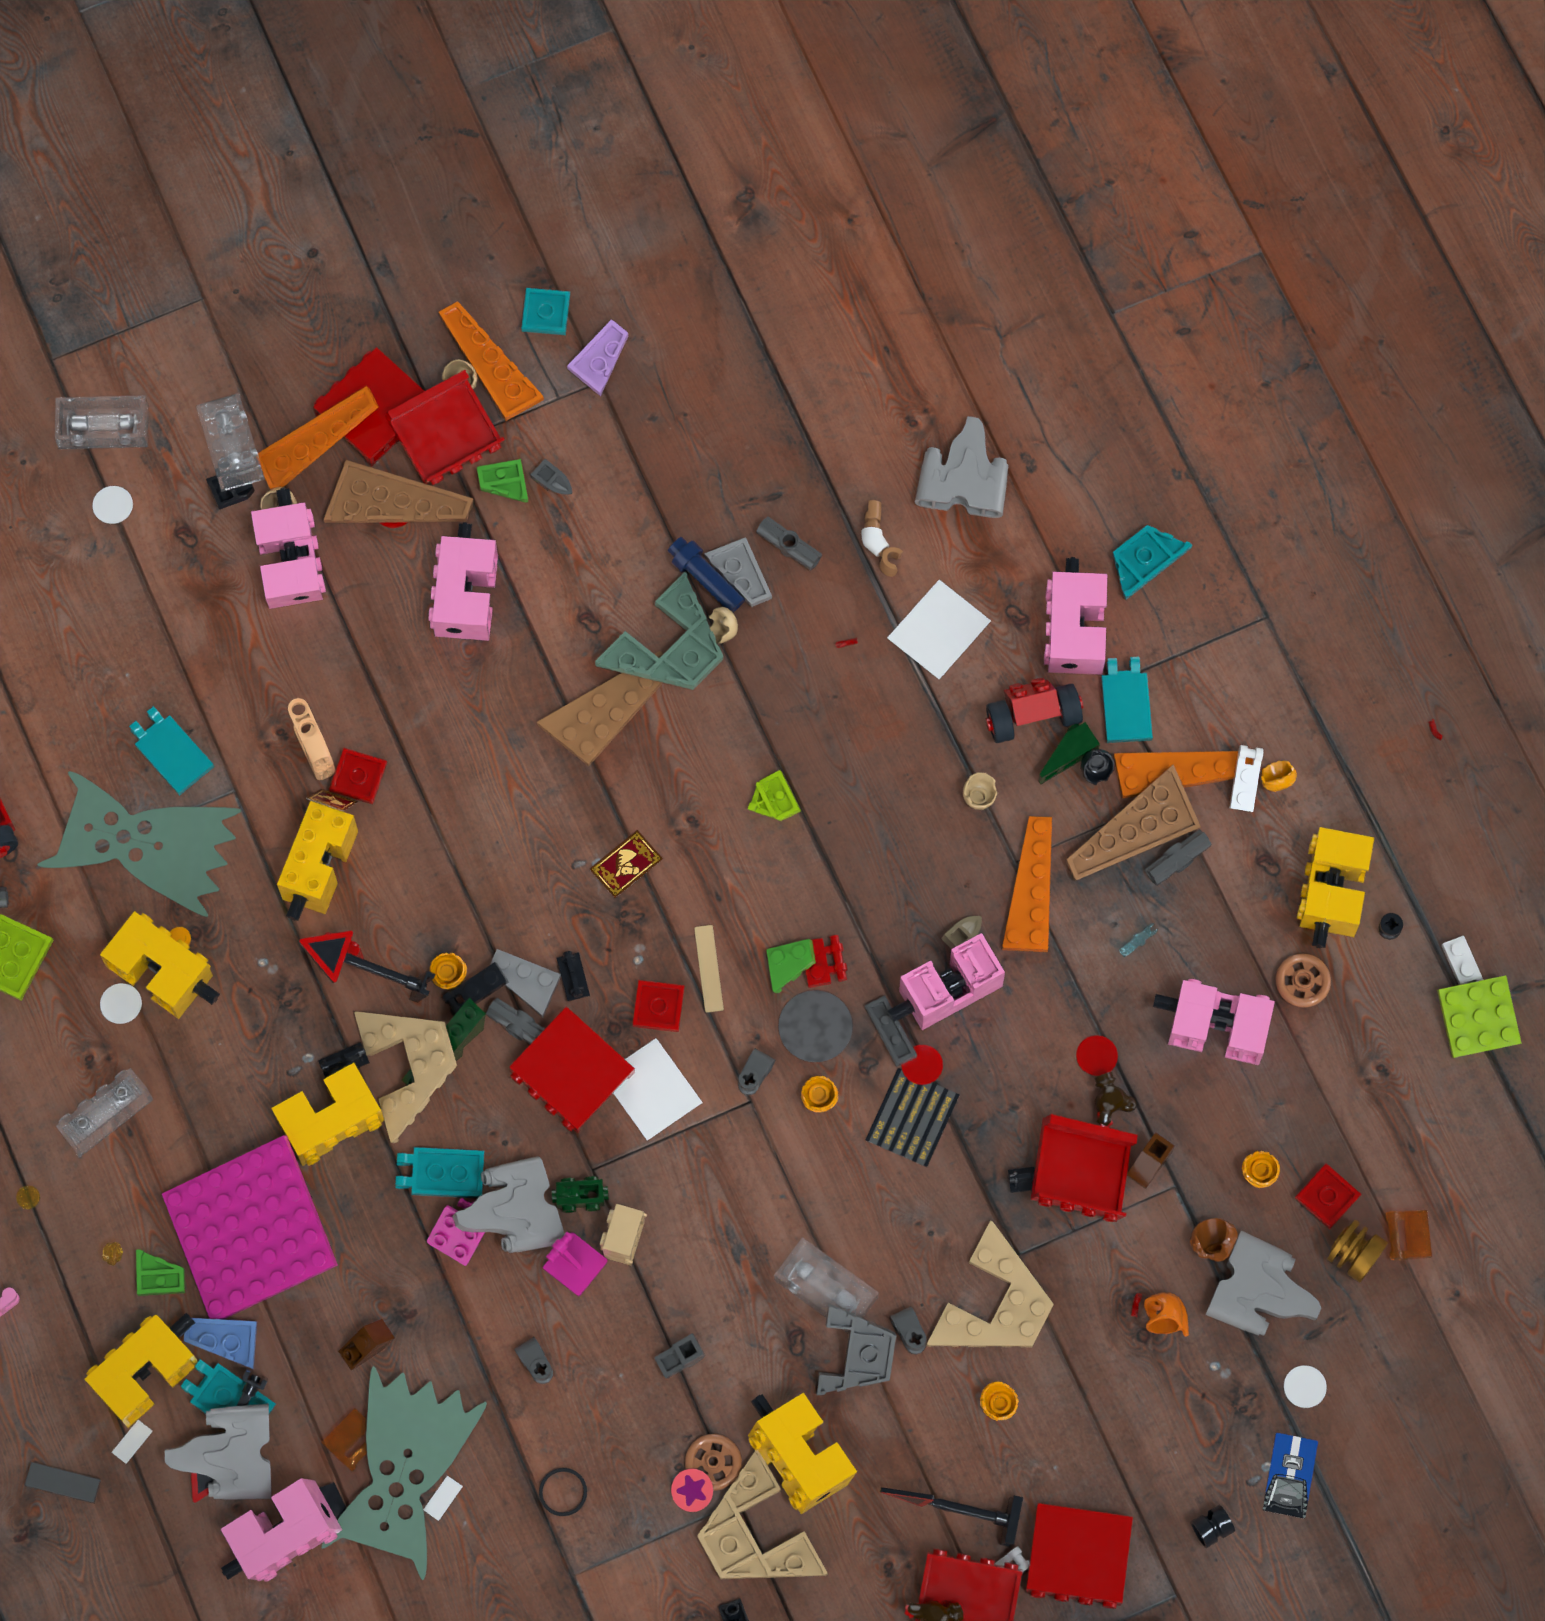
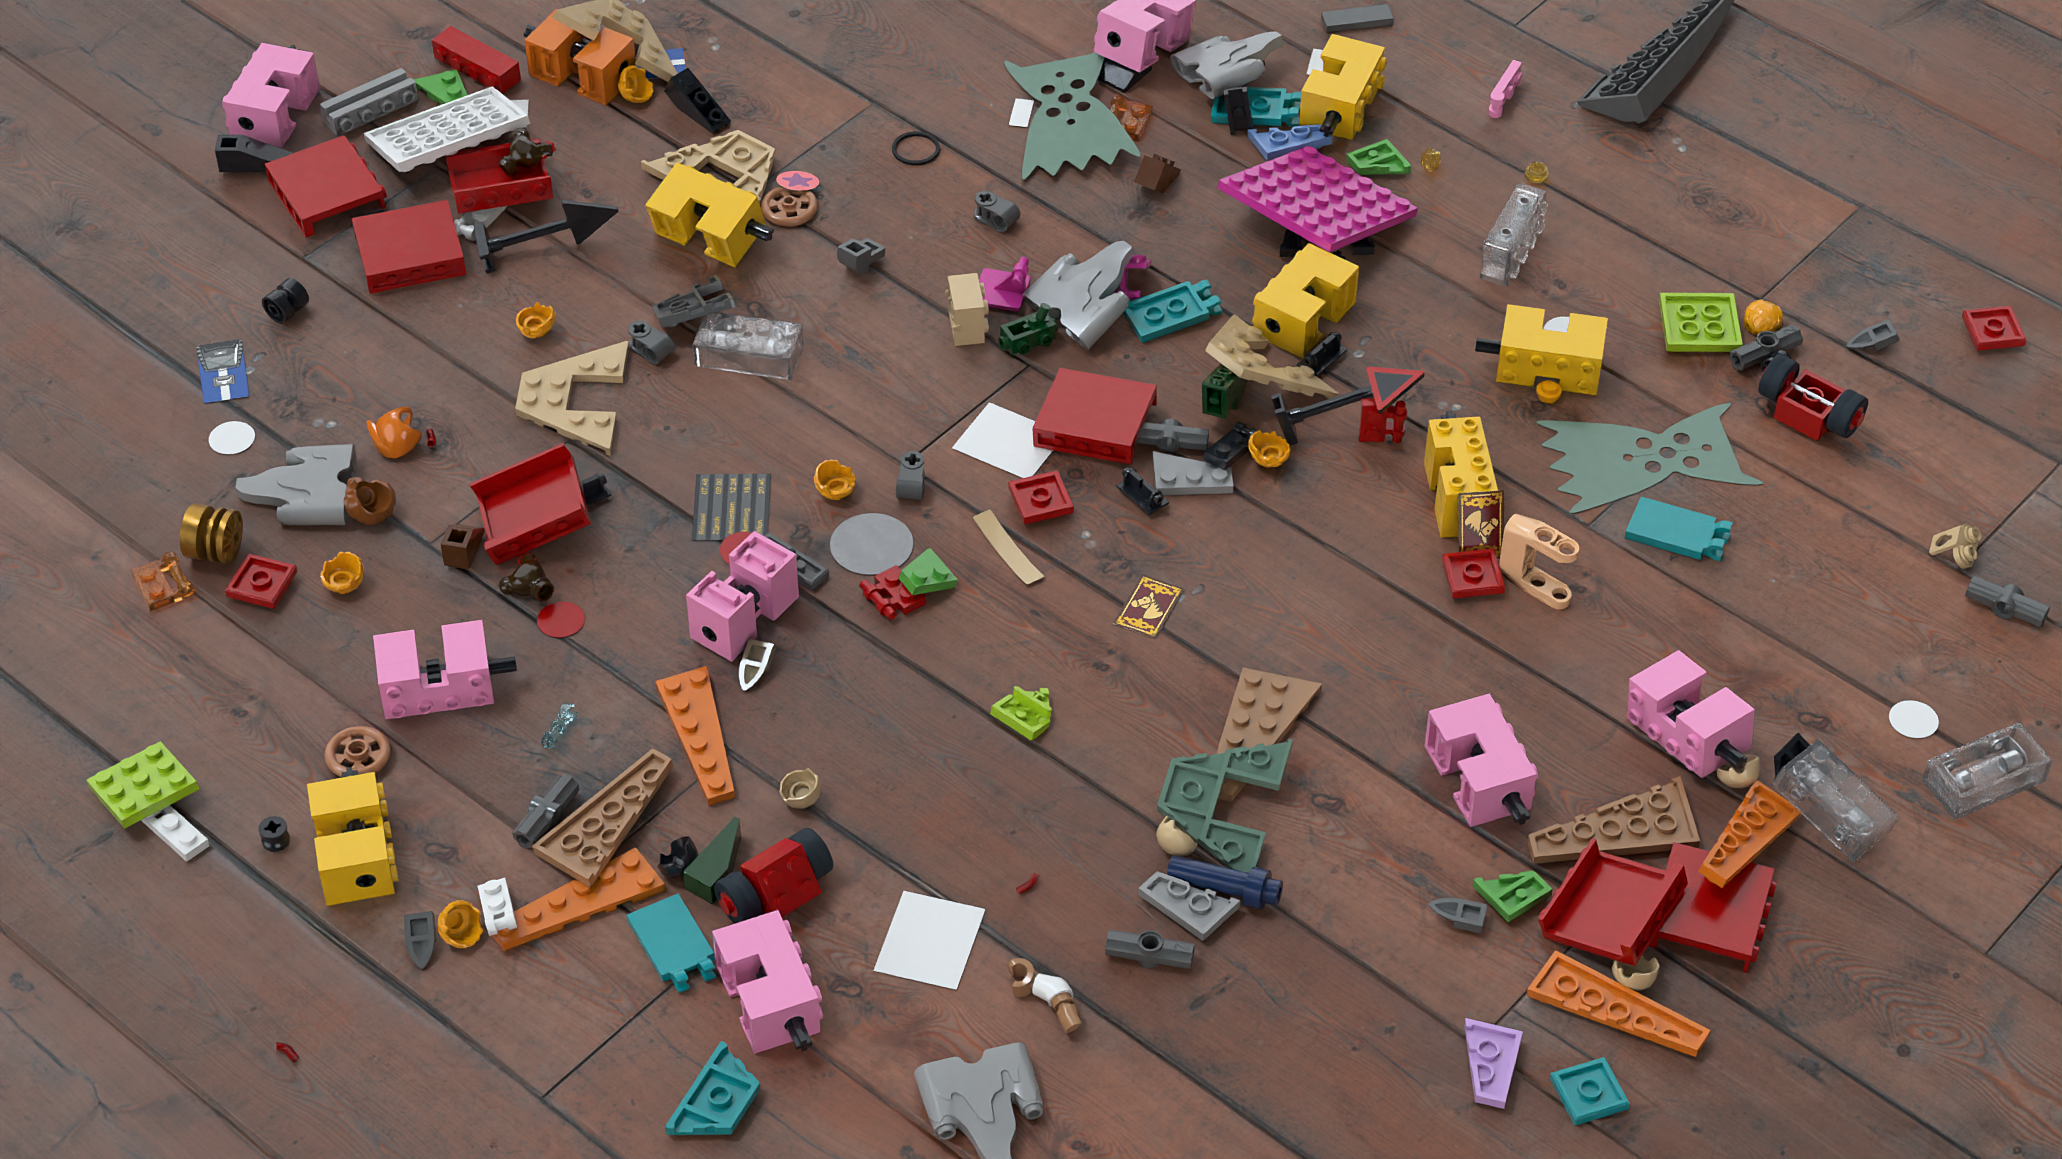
camera: 155 degrees right, 25 degrees down
none -> dark grey plate [404,911,437,969]

